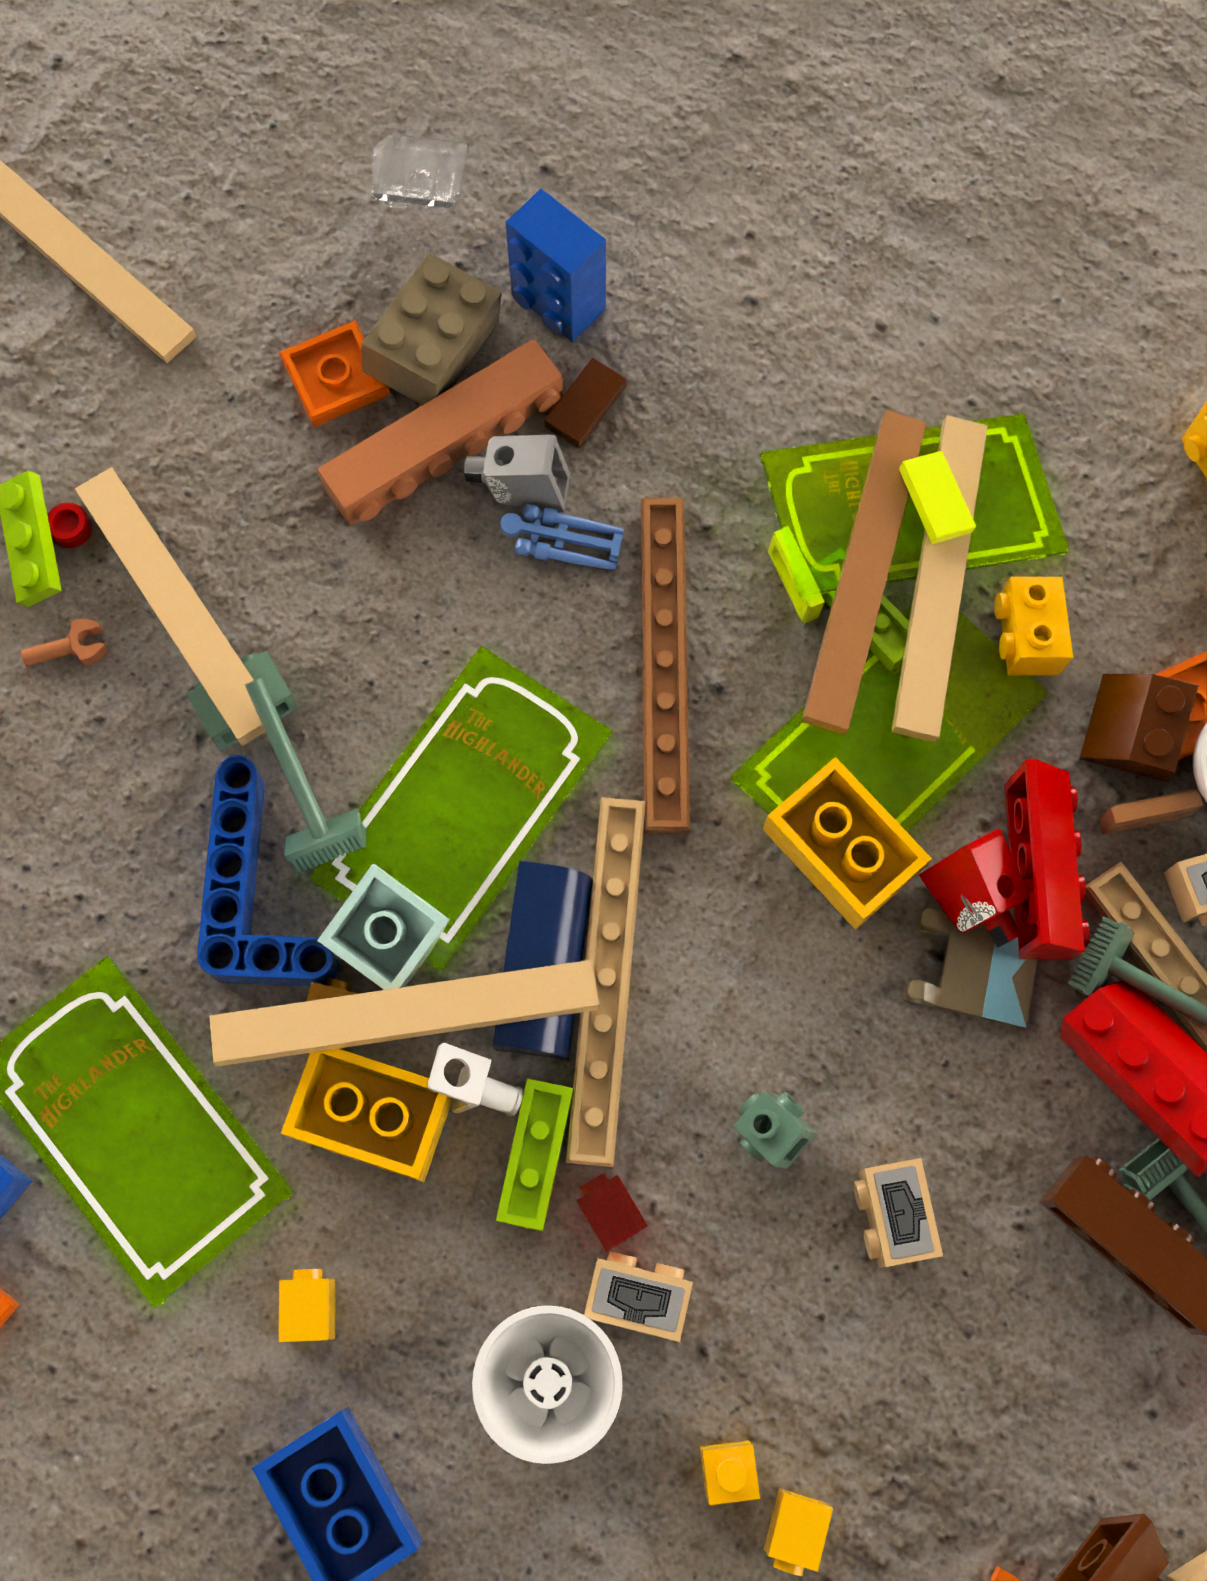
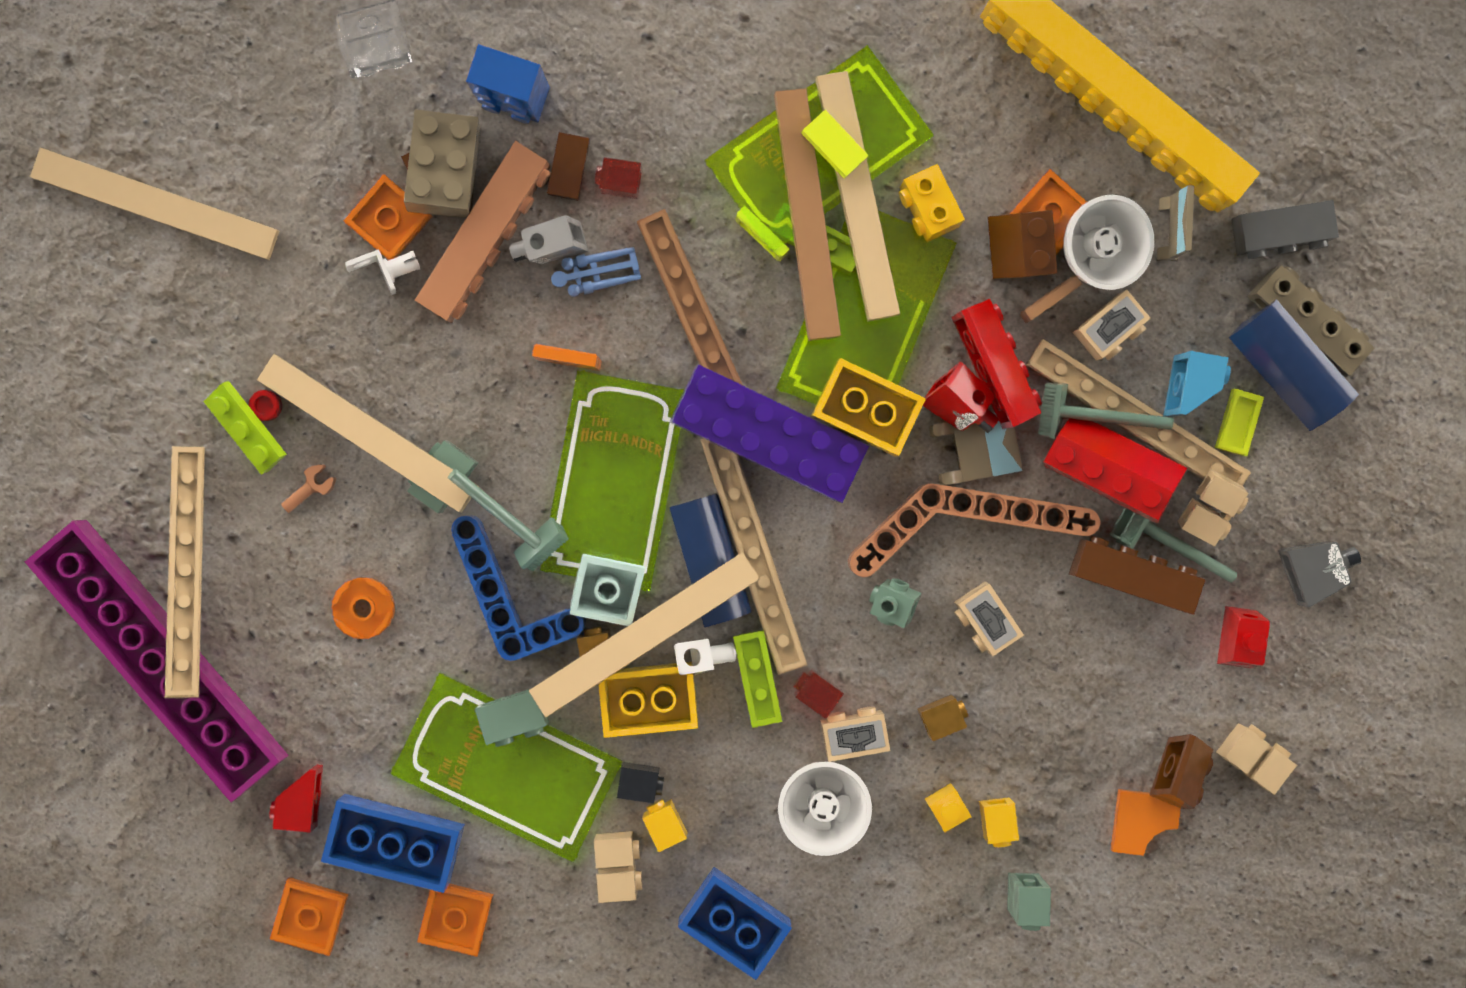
camera: 20 degrees left, 15 degrees up
none -> orange tile [332,577,395,639]
none -> white bracket [345,249,420,295]
none -> sand green brick [475,688,549,747]
none -> orange tile [532,344,601,371]
none -> tan piece [594,831,643,903]
none -> clear red brick [595,157,642,199]
none -> black brick [617,762,664,804]
none -> dark purple brick [669,365,869,503]
none -> nougat beam [848,484,1100,577]
none -> pearl gold brick [917,695,969,741]

